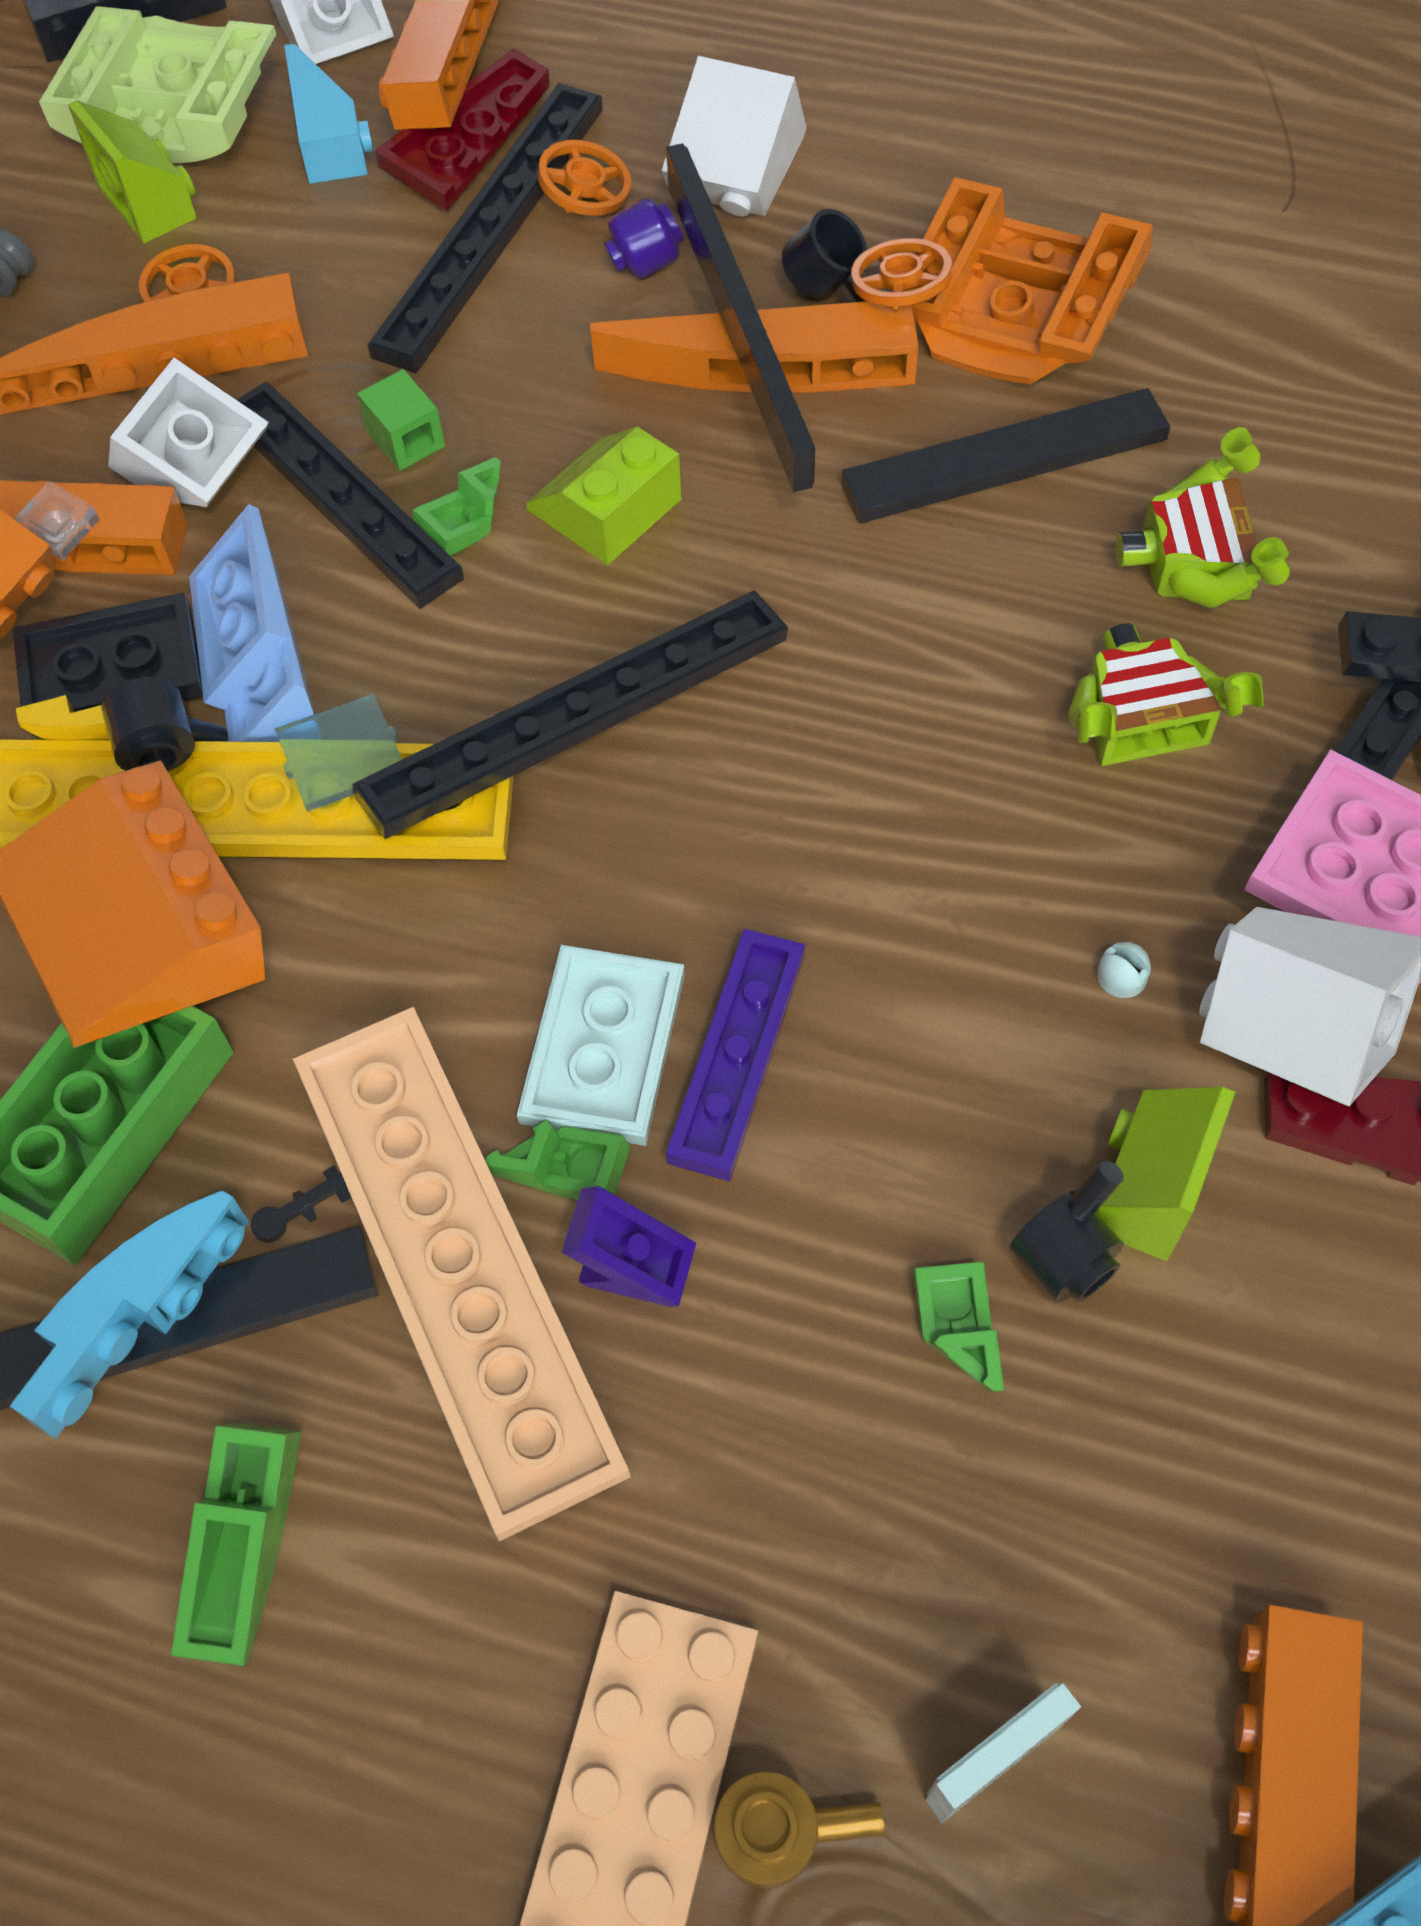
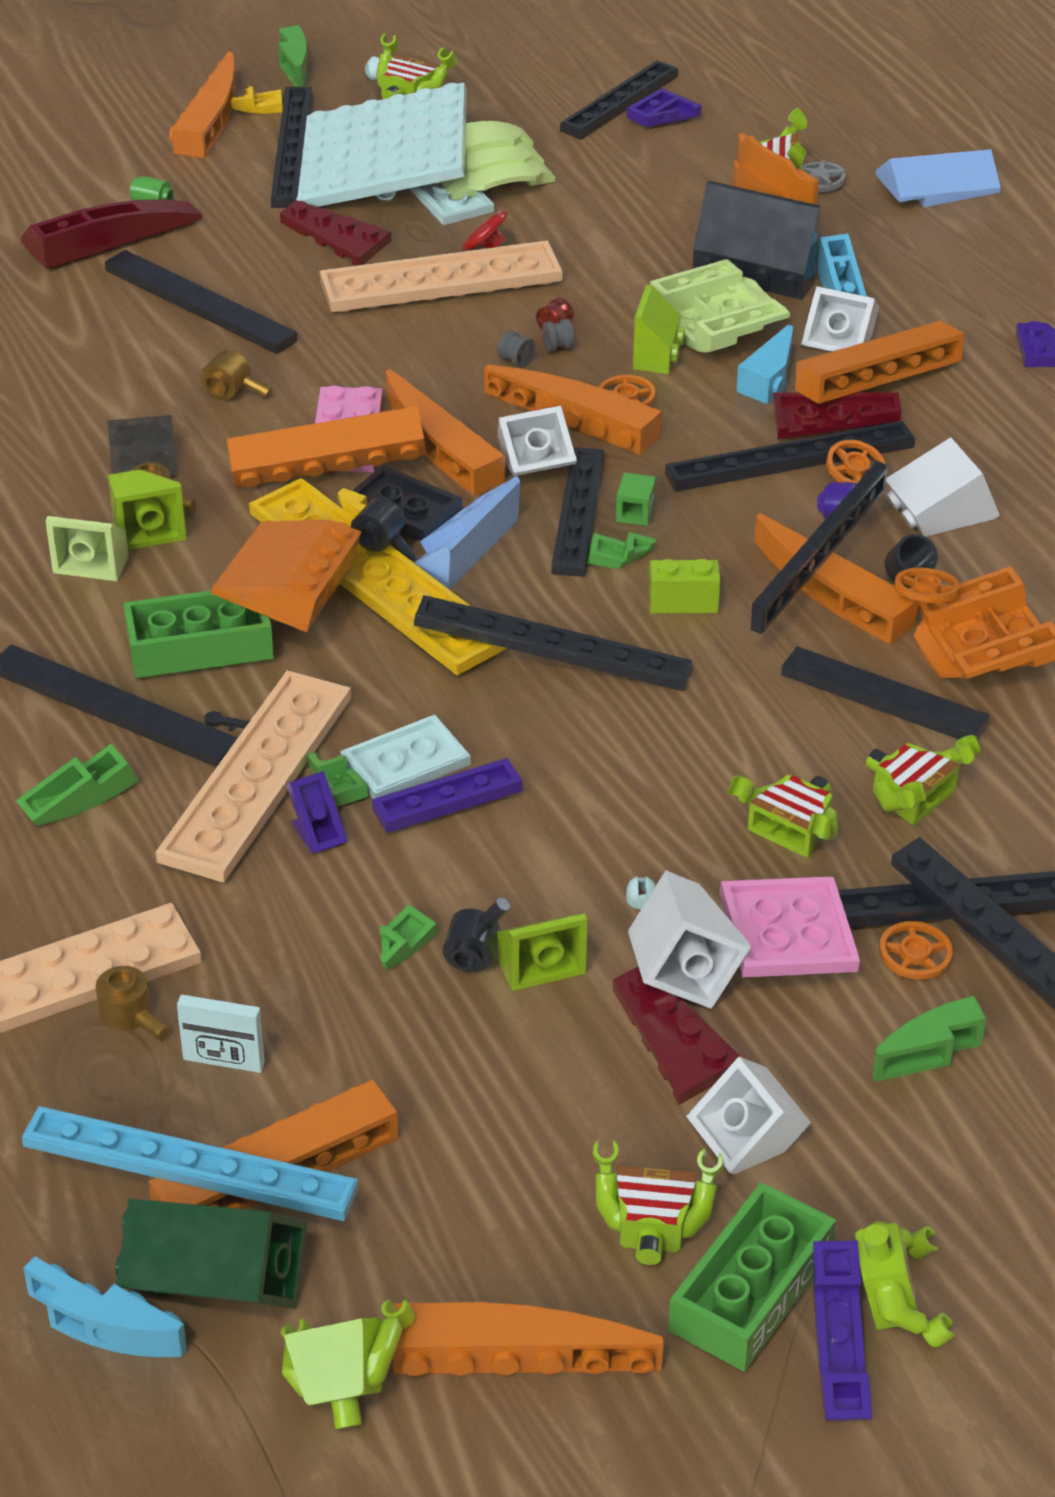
camera: 45 degrees right, 20 degrees down
medium azure slope [10,1191,249,1439] -> none
clear plate [14,481,100,560] -> none
clear light blue piece [275,694,402,811] -> none

